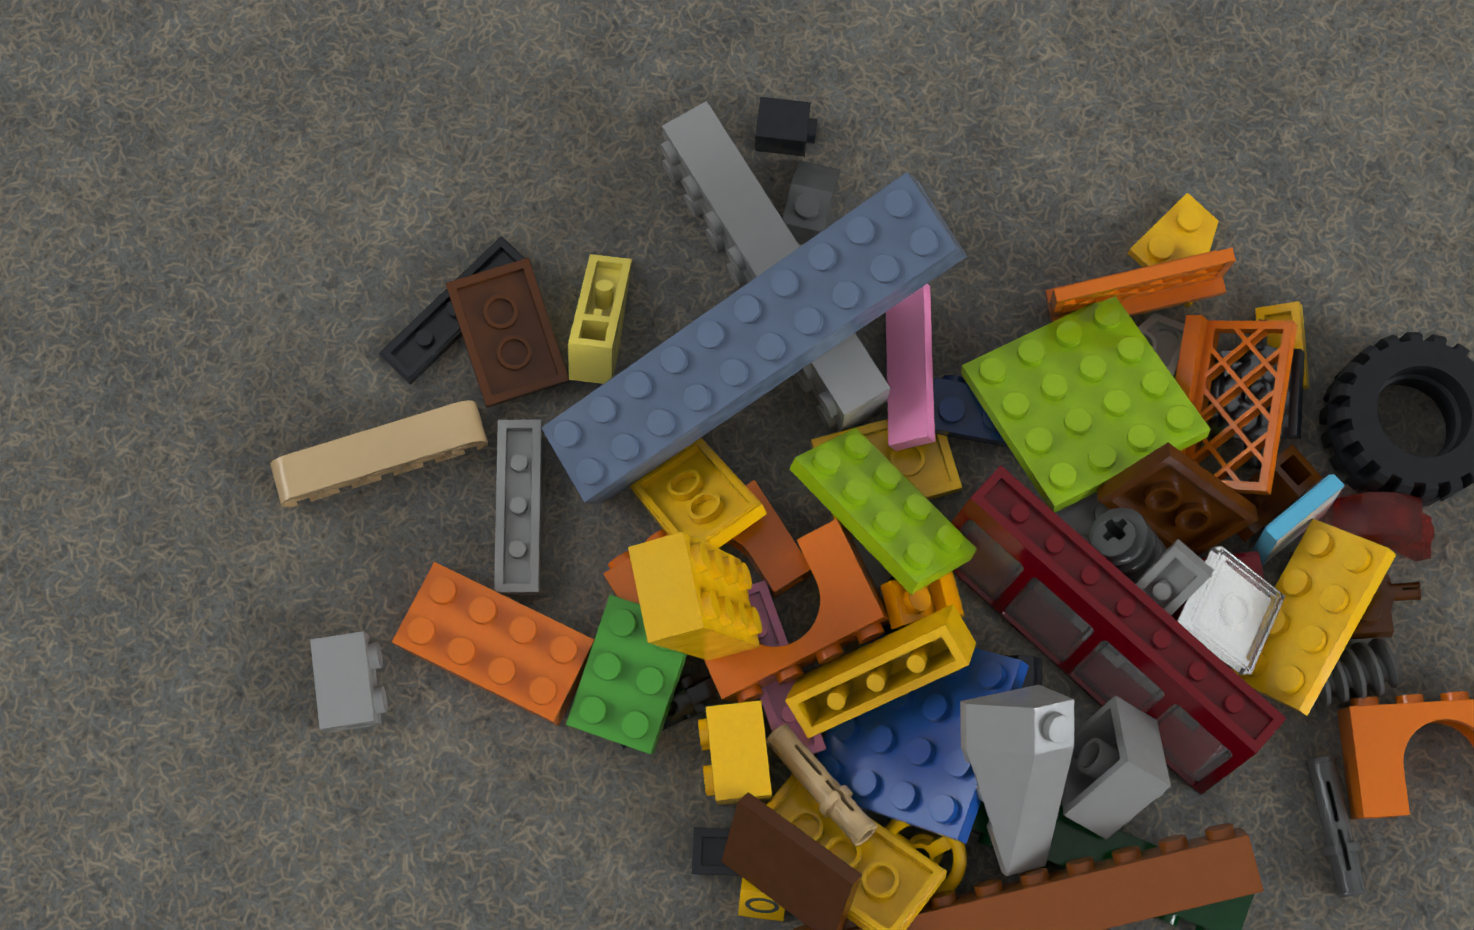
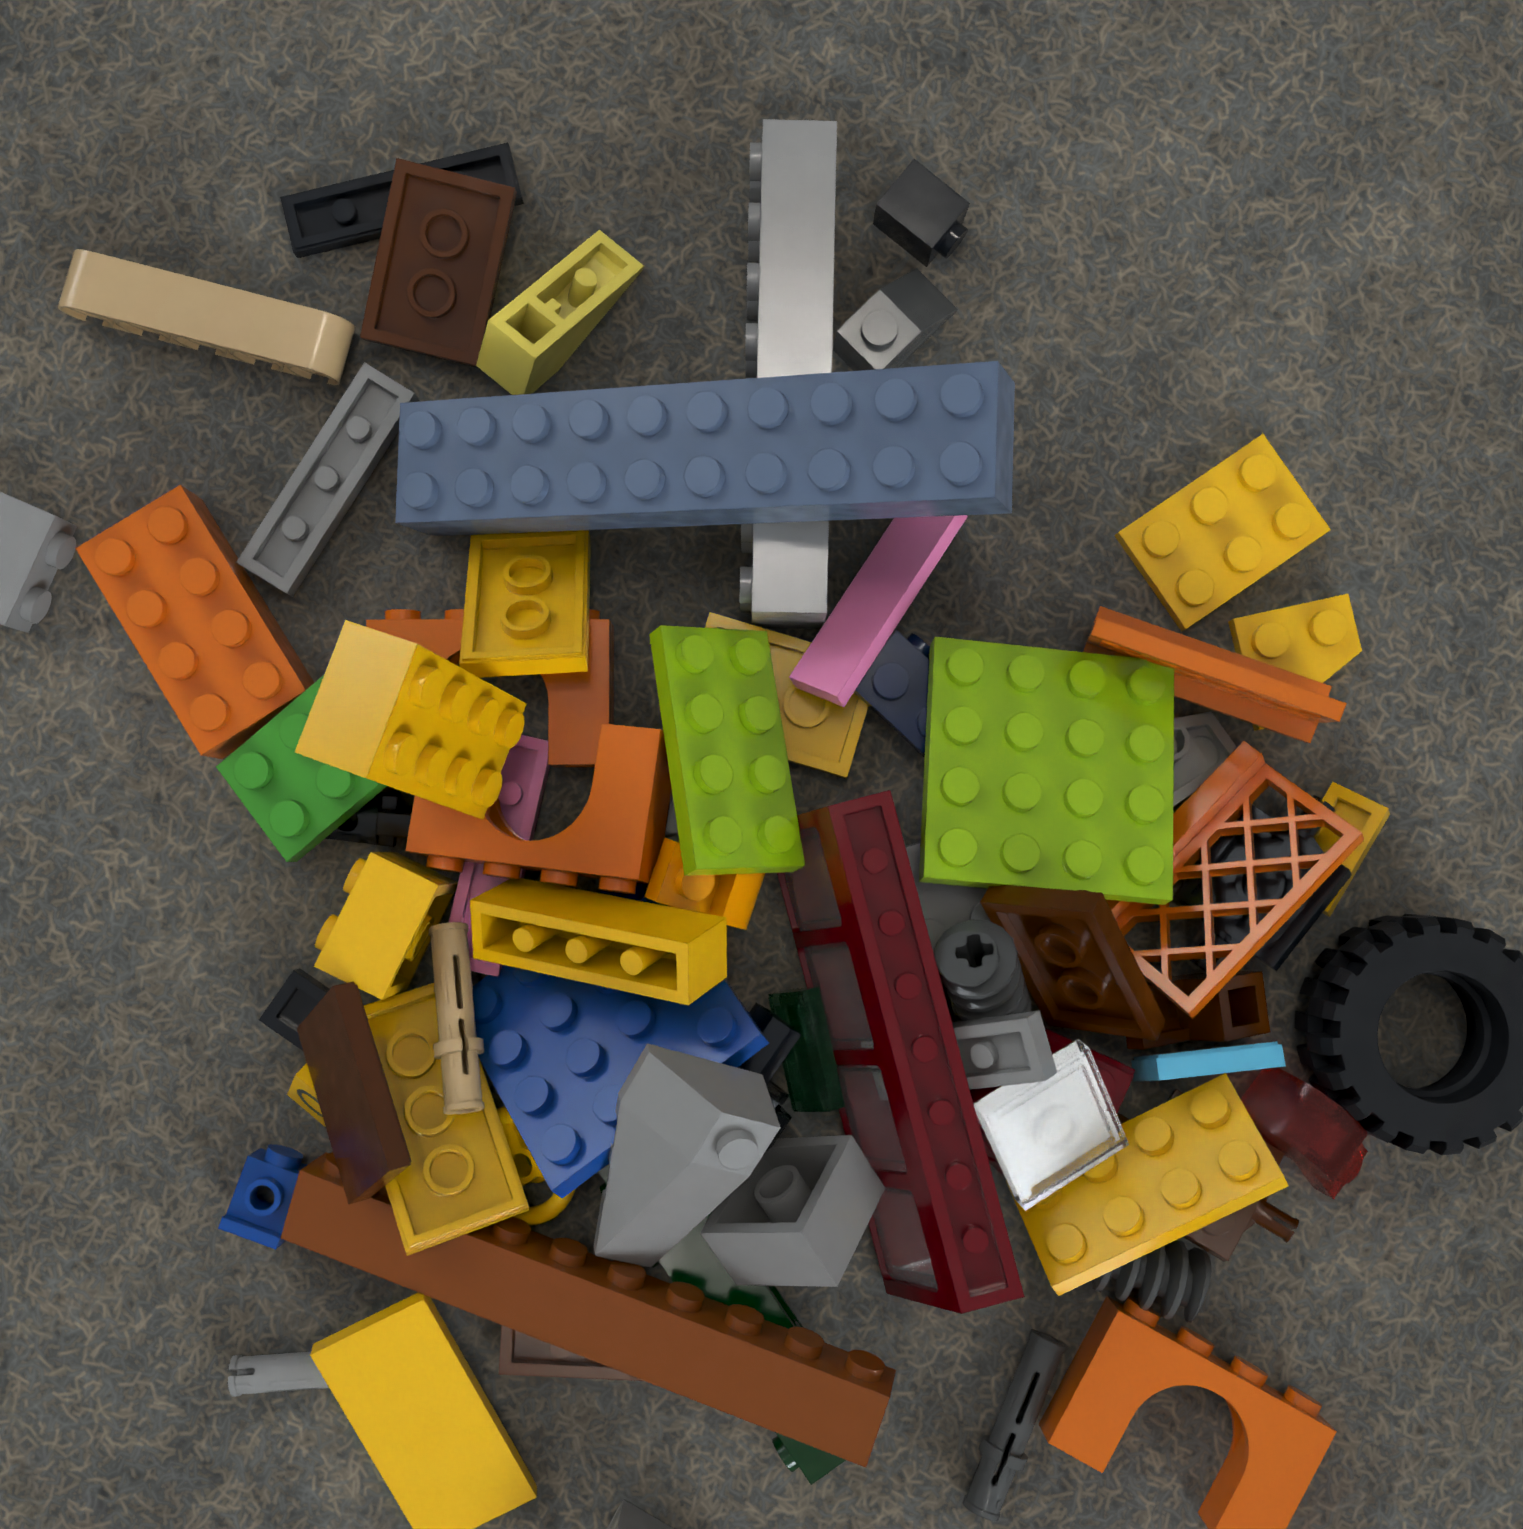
camera: 25 degrees right, 10 degrees up
none -> clear green tile [768,987,845,1112]
none -> yellow plate [1114,434,1331,632]

